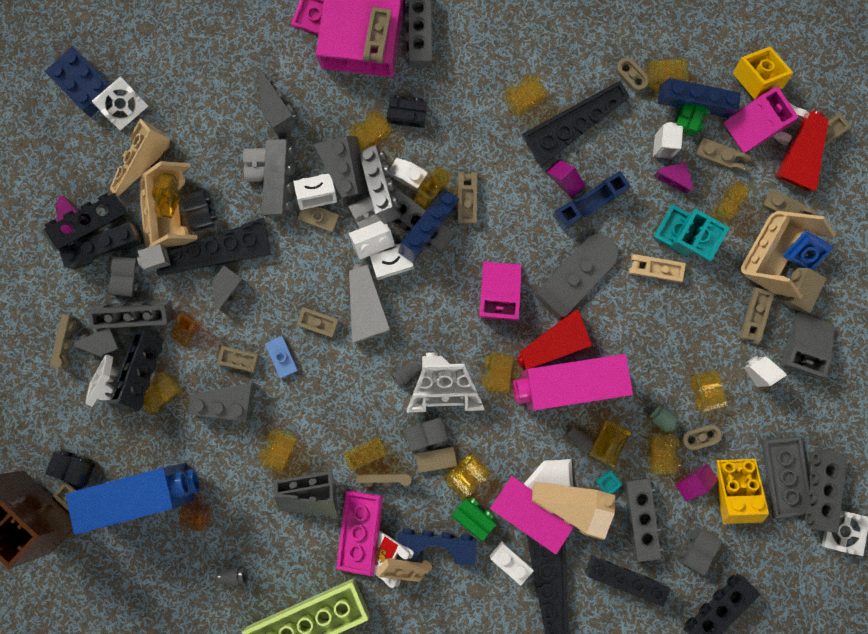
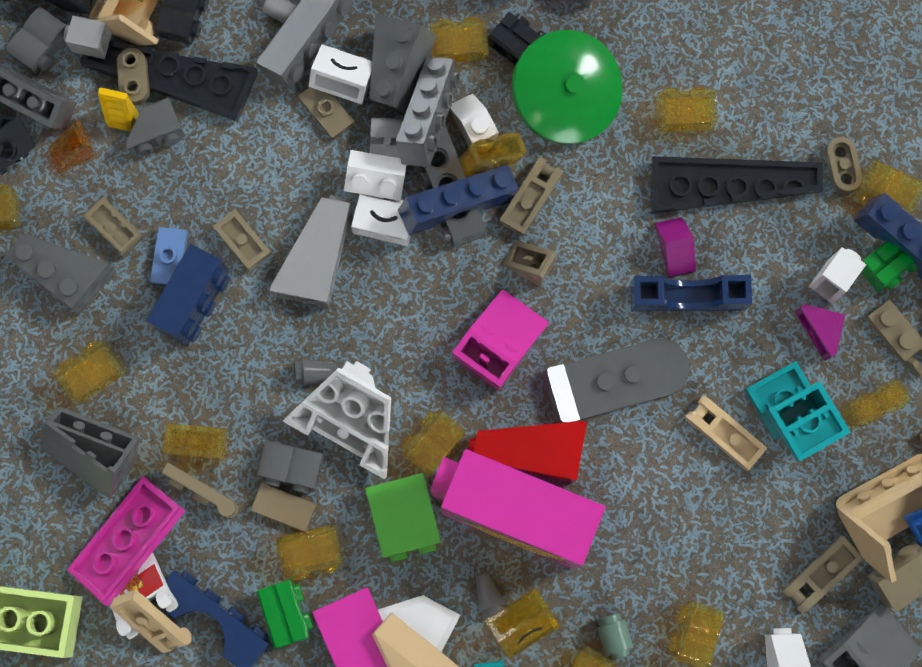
camera: 25 degrees right, 5 degrees down
none -> yellow slope [98,88,139,132]
none -> dark tan plate [117,48,150,105]
none -> dark blue brick [146,244,230,347]
none -> bright green brick [366,473,441,563]
none -> dark tan slope [502,240,557,287]
none -> green dish [511,30,622,145]

